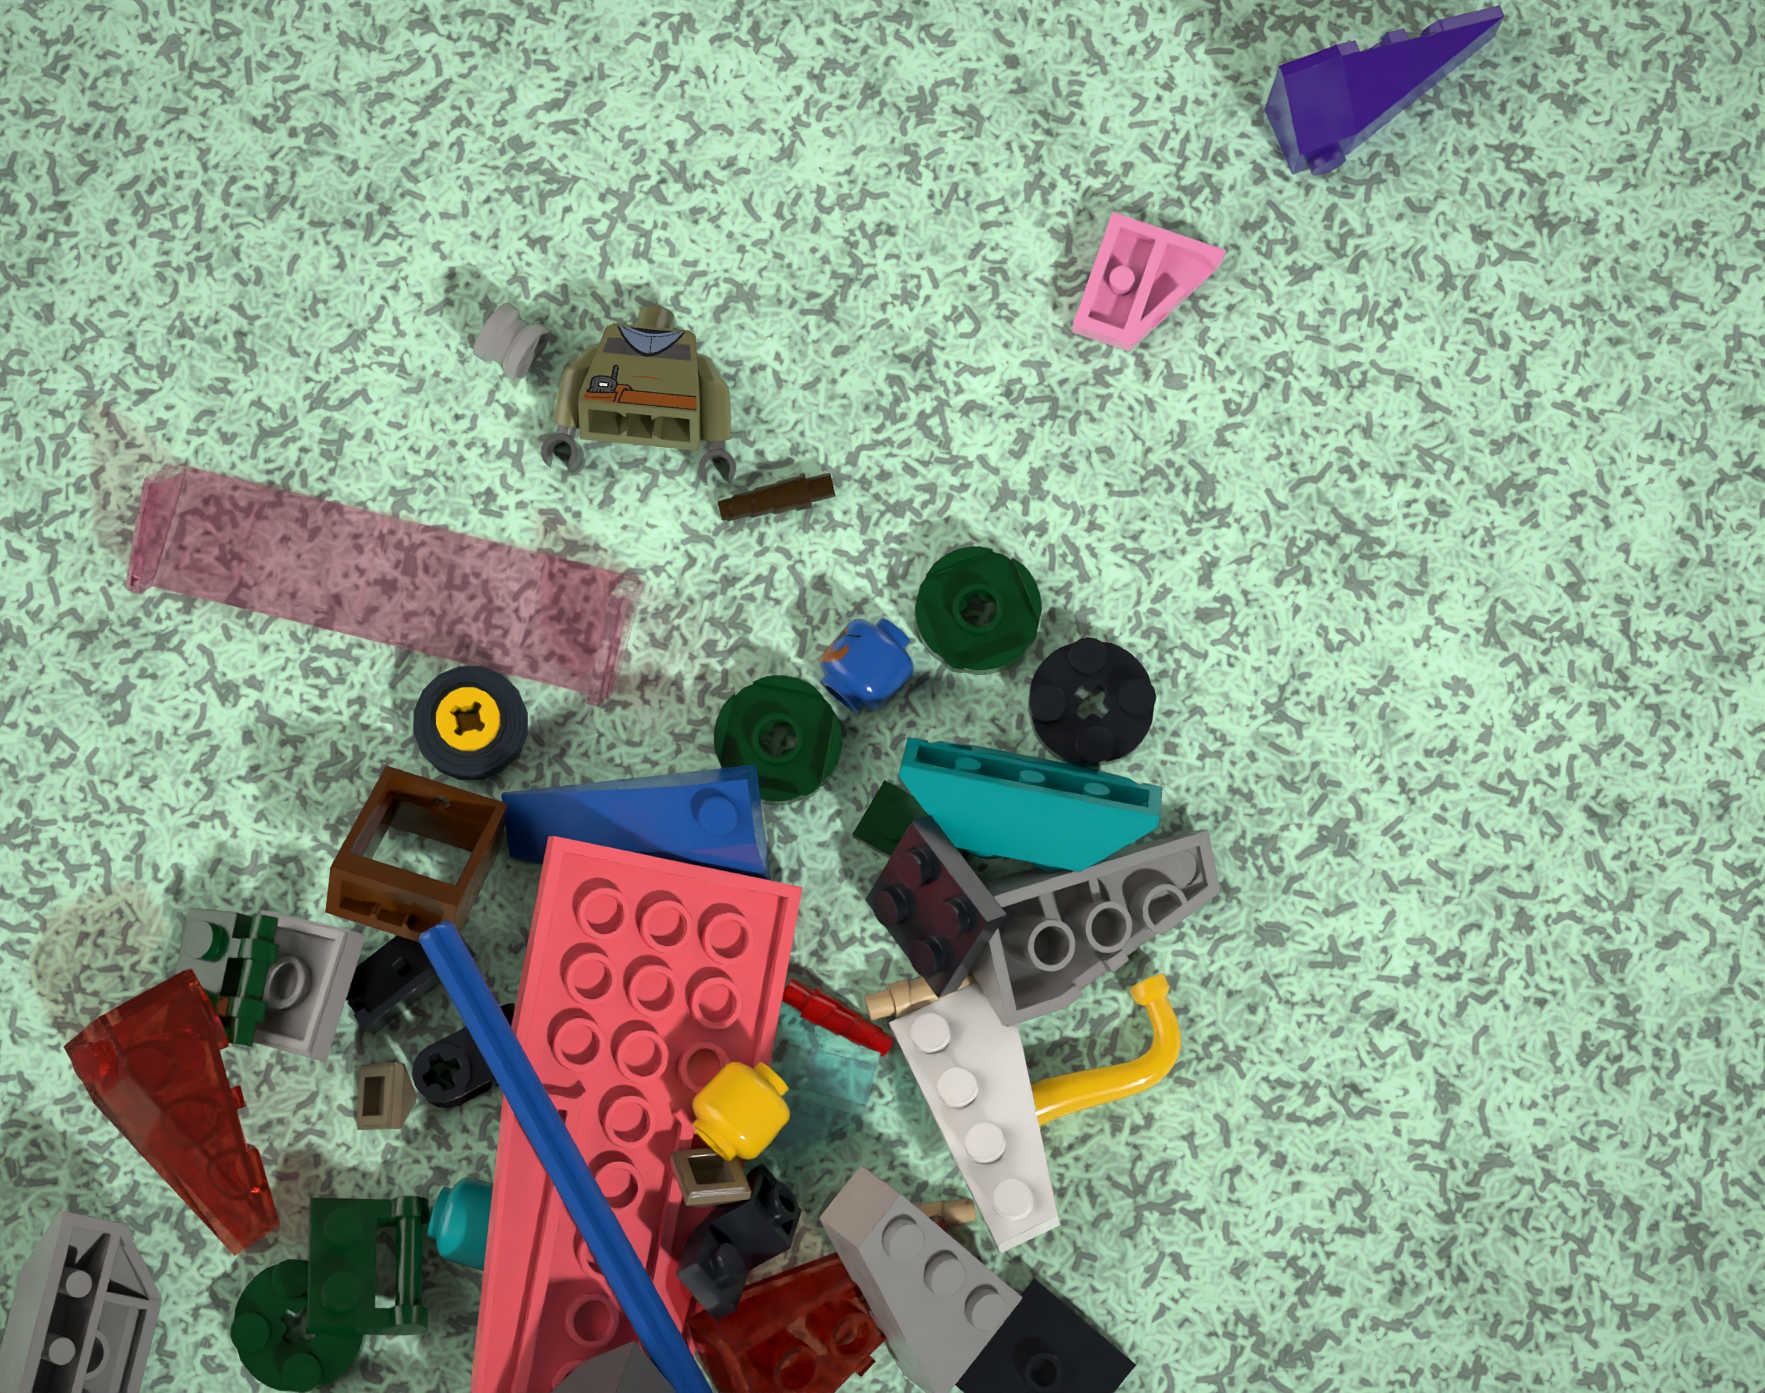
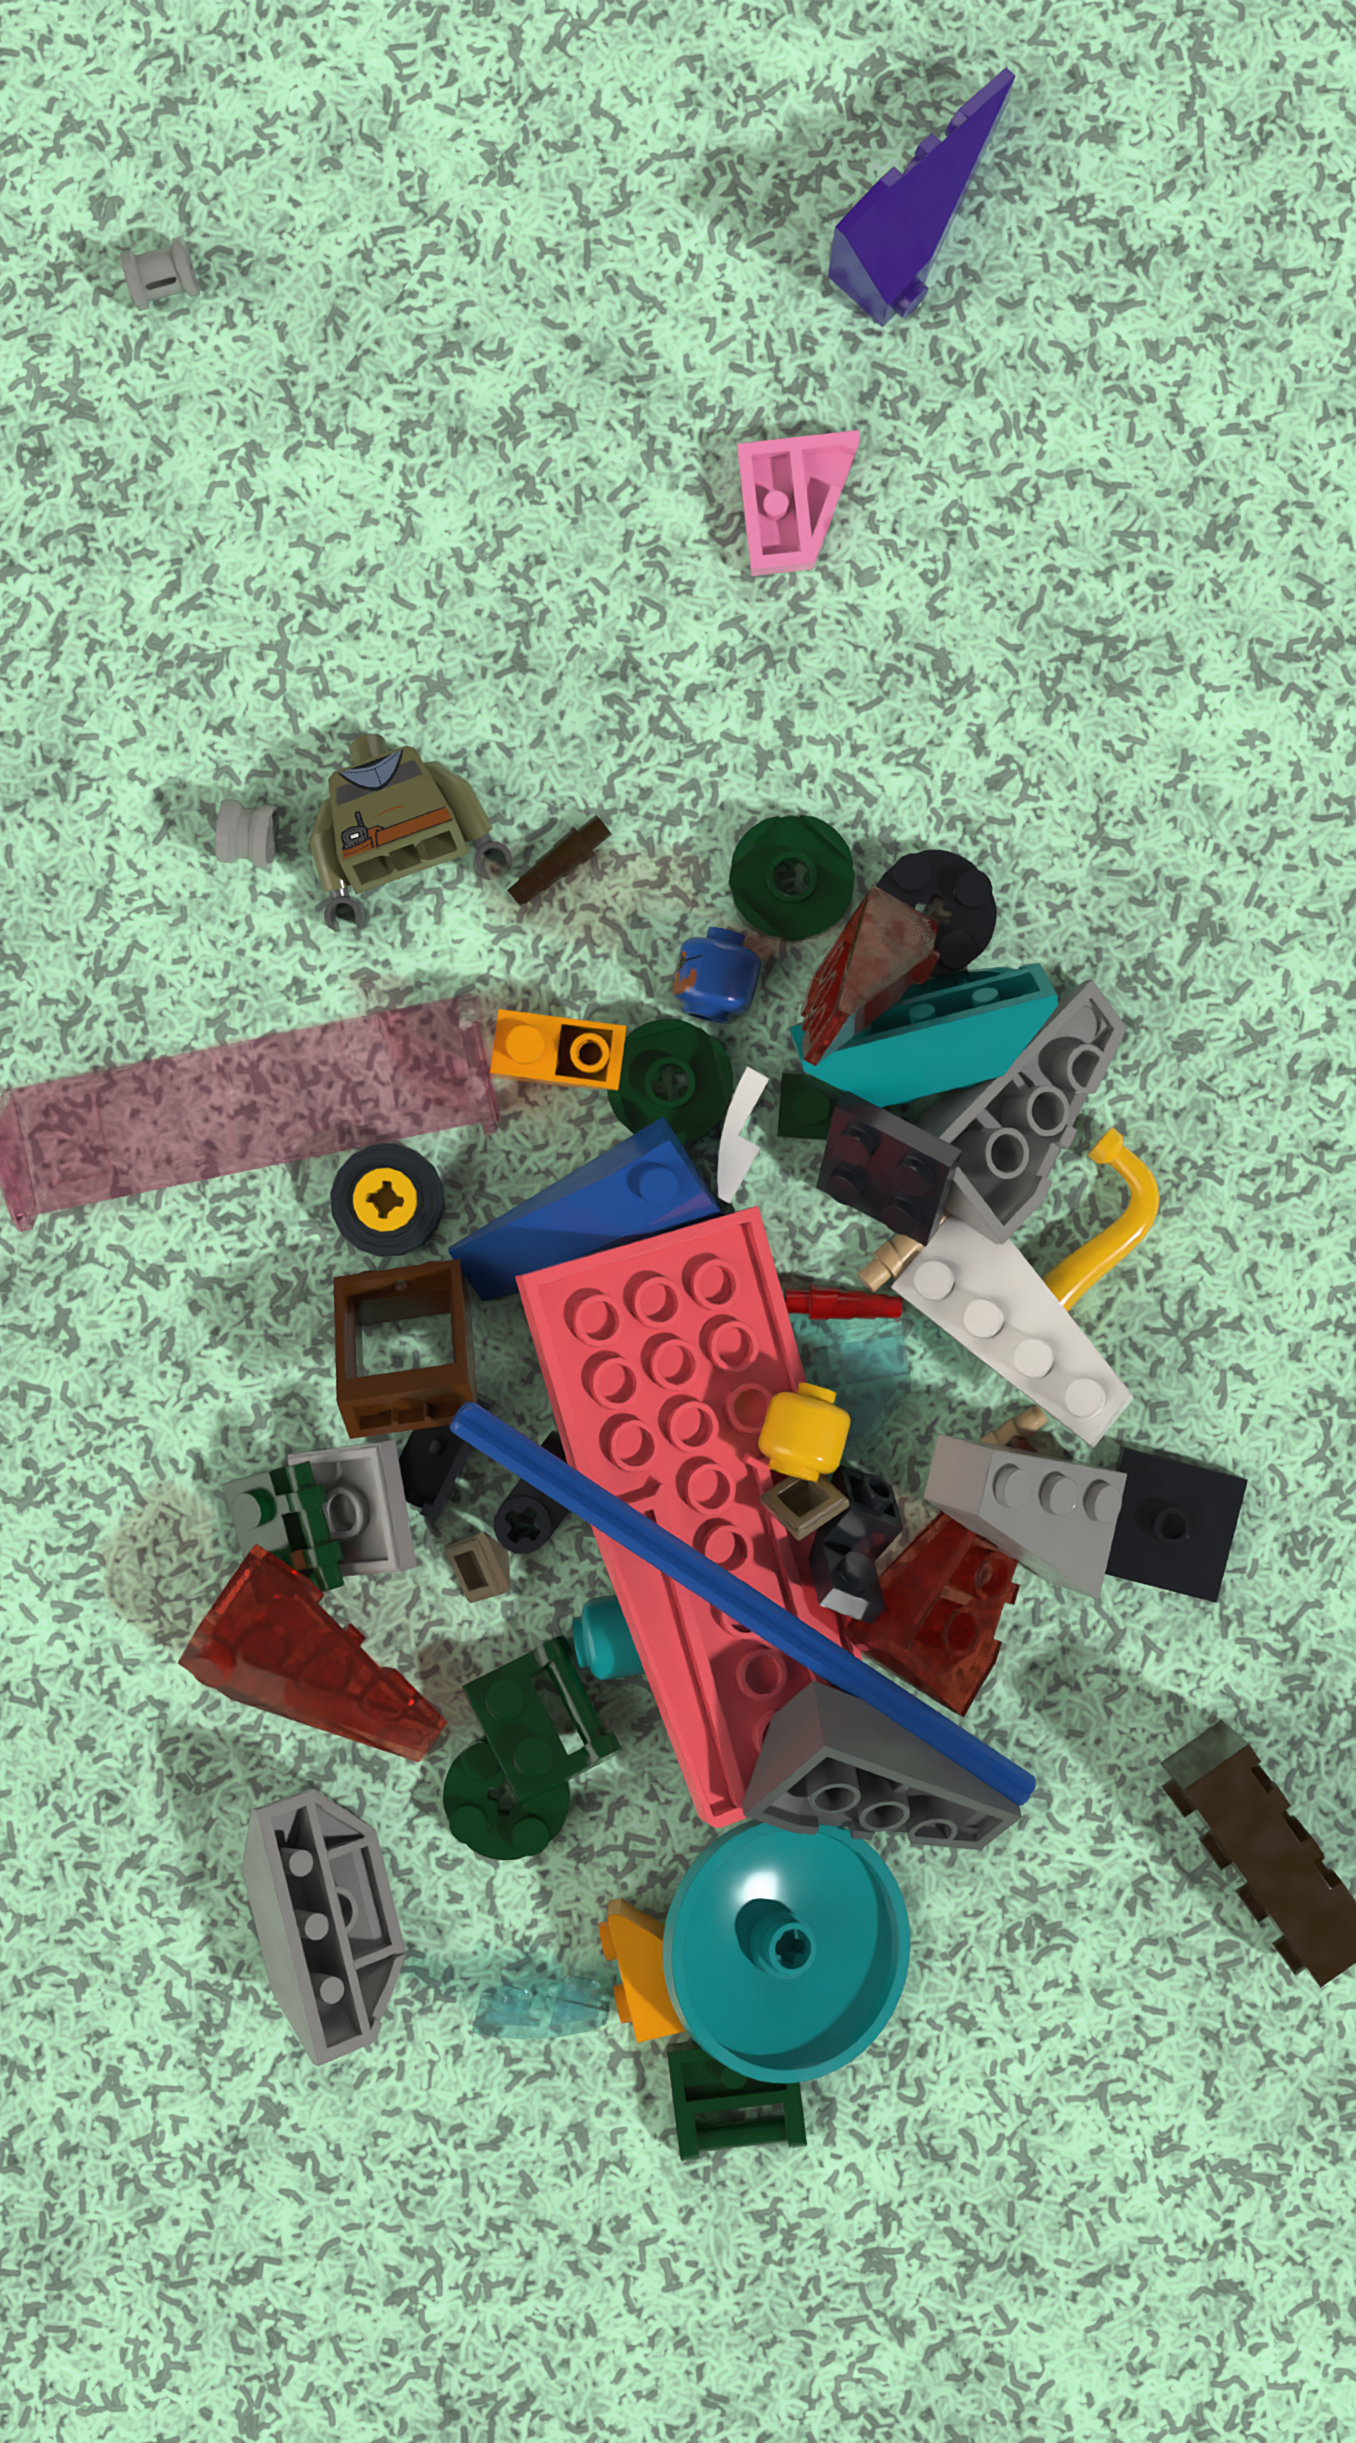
camera: 25 degrees left, 10 degrees up
none -> light orange slope [490,1009,627,1091]
none -> white slope [716,1066,769,1205]
none -> clear red wedge [800,885,940,1066]

